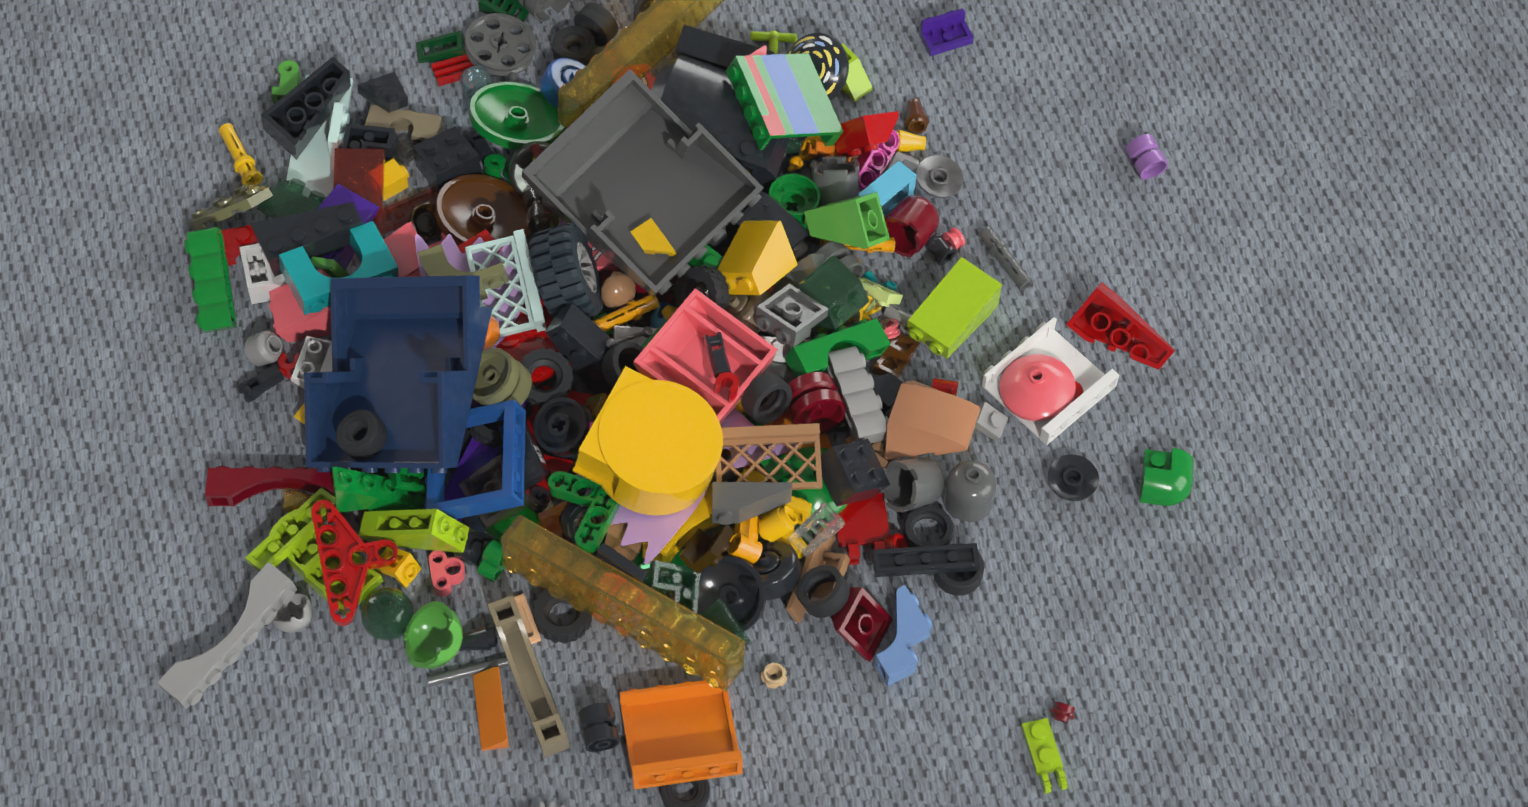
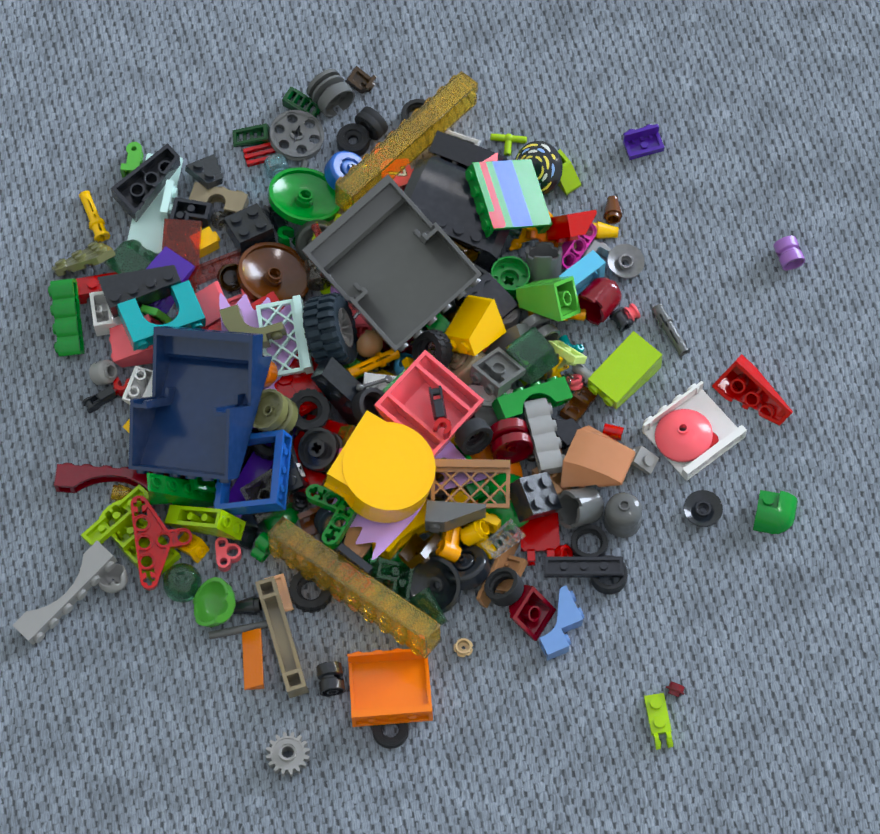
camera: 10 degrees right, 5 degrees up
black tyre [336,410,387,460] -> none
yellow tile [630,218,677,257] -> none

